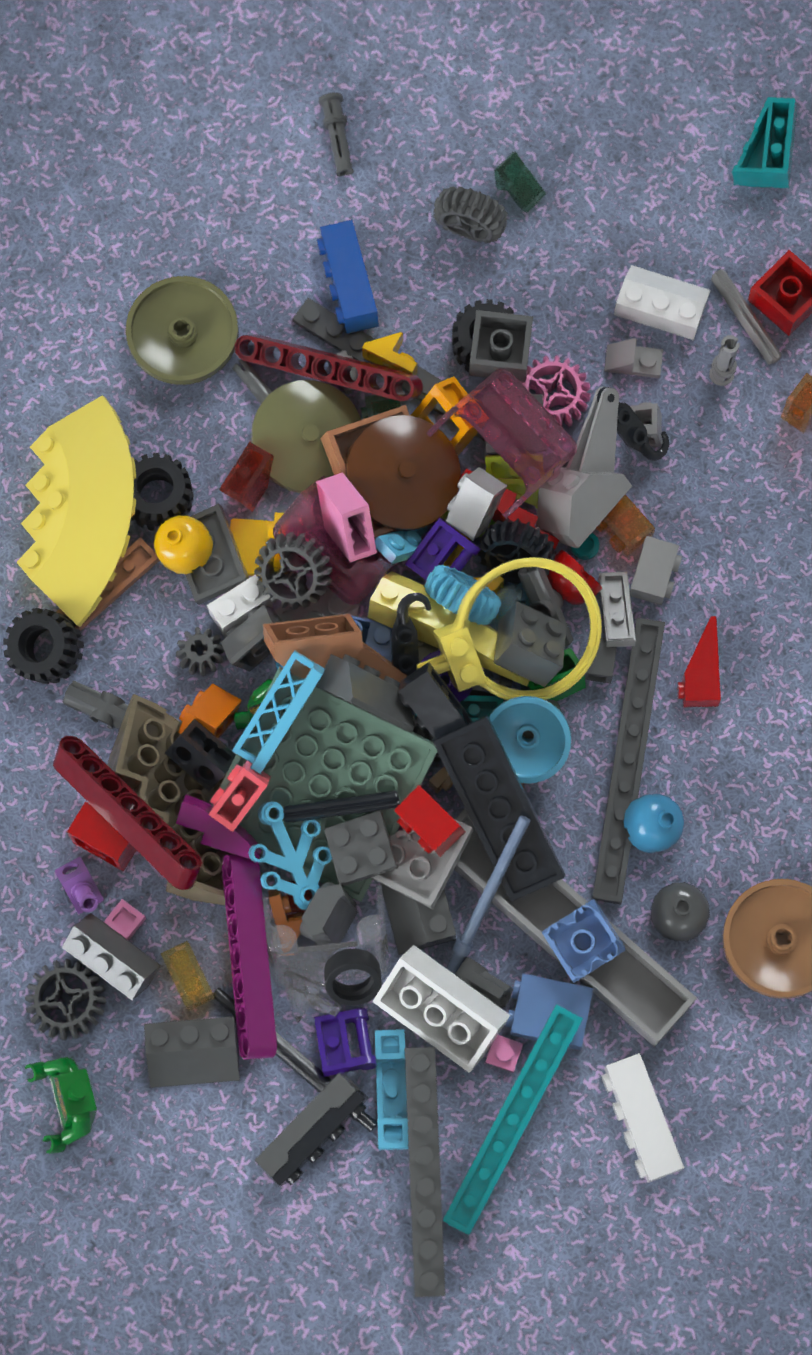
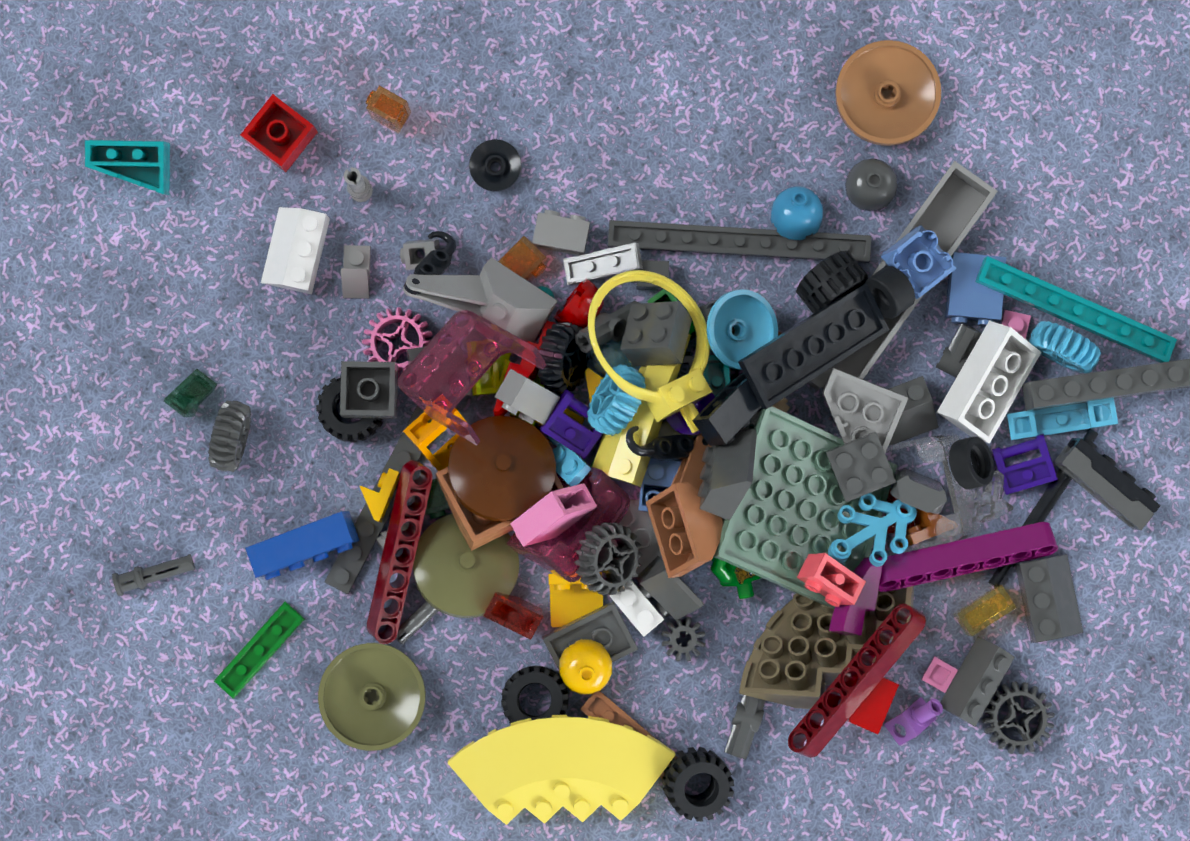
camera: 90 degrees left, 10 degrees up
green torso [25,1057,97,1153] -> none
black brick [165,719,236,791] -> none
orange brick [178,683,242,739] -> none
medium azure fence [232,650,325,774] -> none
black axle [283,791,400,823] -> none
red brick [394,785,466,857] -> none
sand blue bar [446,816,530,974] -> none
white brick [601,1053,684,1183] -> none
red slope [677,616,721,707] -> none
light grey axle [711,269,781,365] -> none
none -> green tile [214,601,305,699]
none -> black dish [469,139,521,191]
none -> black tyre [796,250,868,314]
none -> black tyre [865,266,915,319]
none -> medium azure gear [1029,321,1101,374]

